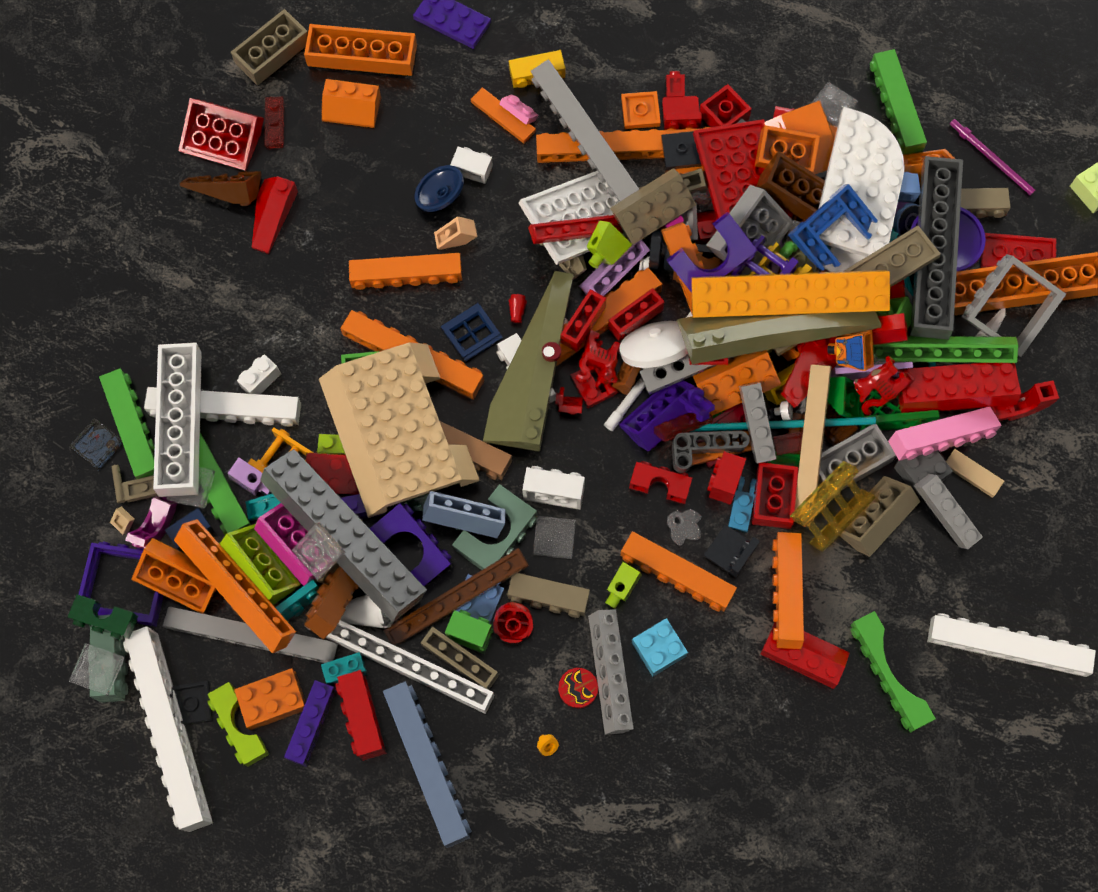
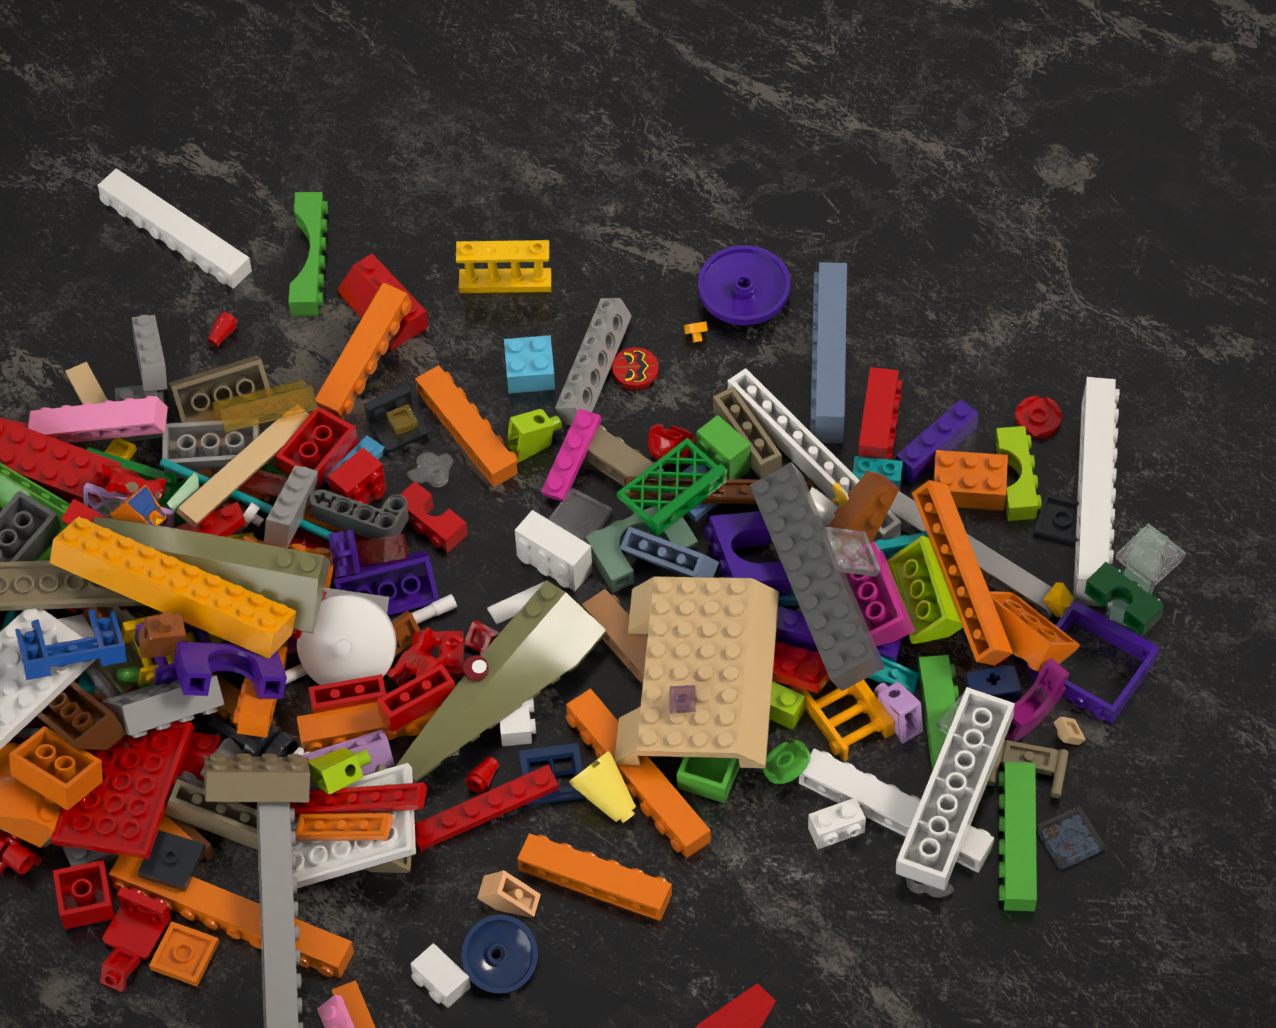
camera: 155 degrees left, 15 degrees down
none -> dark orange torso [138,612,187,659]
none -> red cone [206,312,238,347]
none -> orange tile [295,813,394,841]
none -> clear yellow plate [387,404,418,435]
none -> red plate [415,765,559,851]
none -> yellow fence [456,240,551,293]
none -> white sticker [487,580,548,624]
none -> dark pink plate [541,408,602,502]
none -> light yellow cone [569,751,636,823]
none -> green fence [617,438,727,537]
none -> plate [669,685,696,713]
none -> dark purple dish [698,245,791,325]
none -> bright green tile [763,740,811,784]
none -> yellow helmet [831,482,848,507]
none -> red tile [1015,396,1062,439]
none -> yellow plate [1043,582,1075,617]

